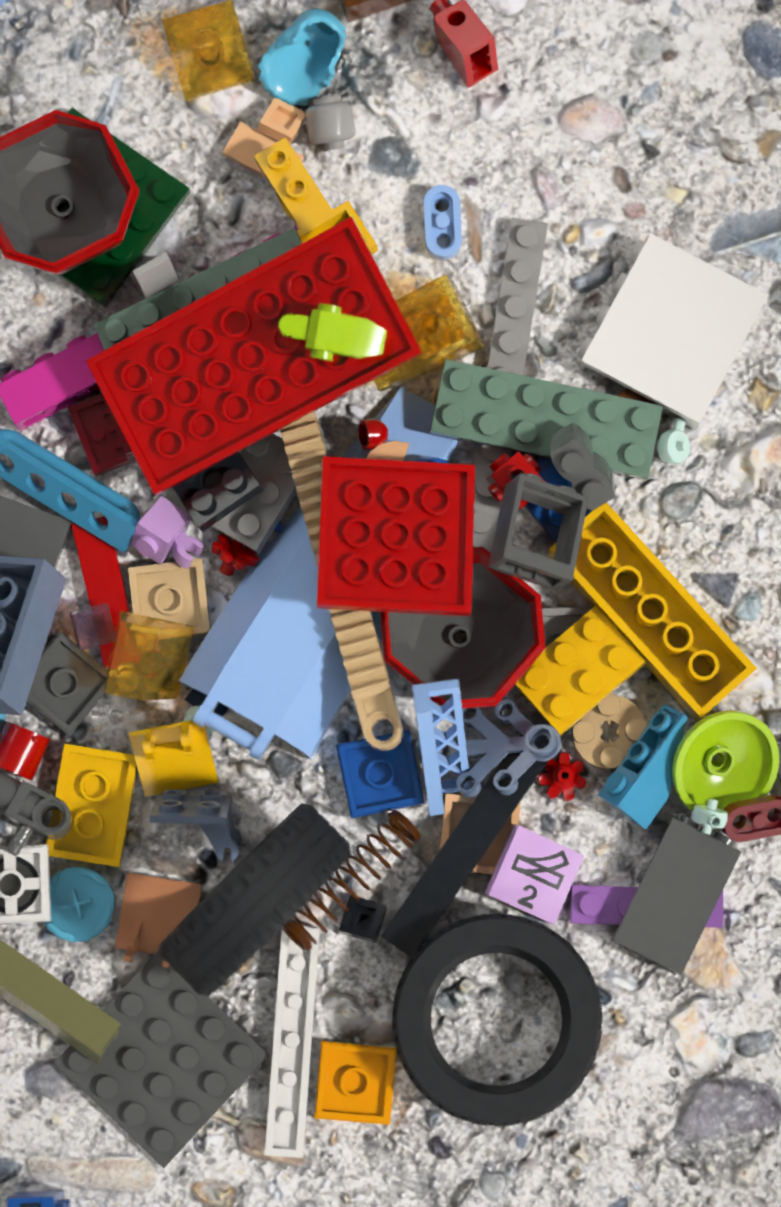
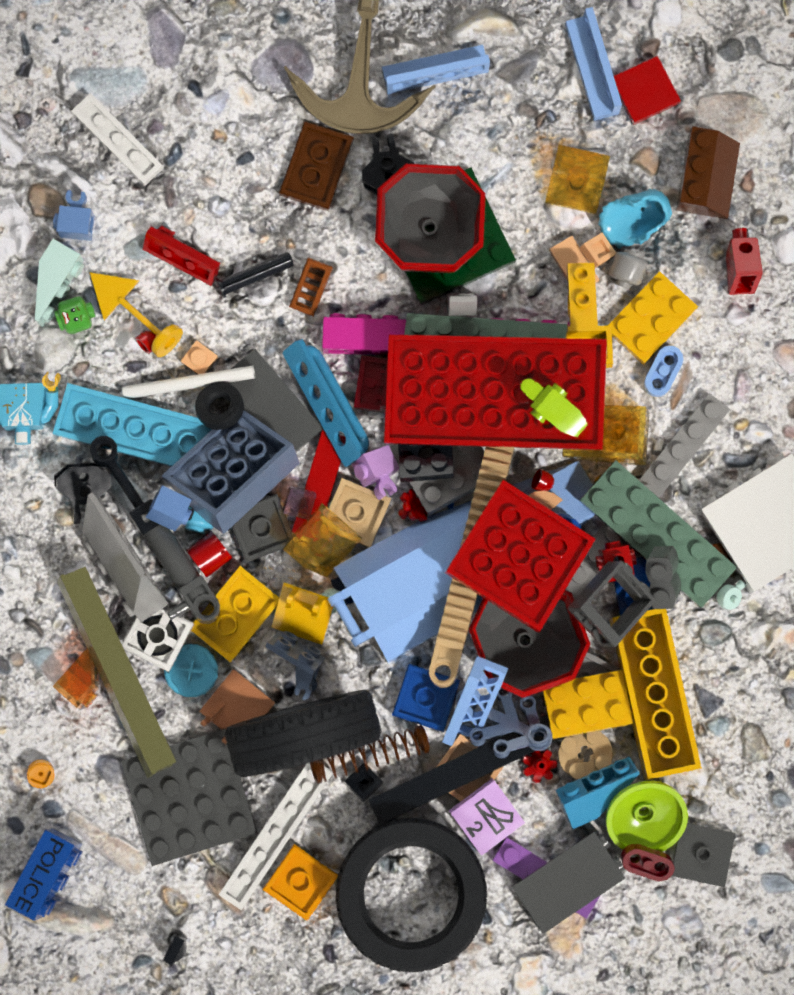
camera: 25 degrees right, 0 degrees up
light aqua piece [692,799,728,834] -> none
none -> yellow plate [609,271,698,365]

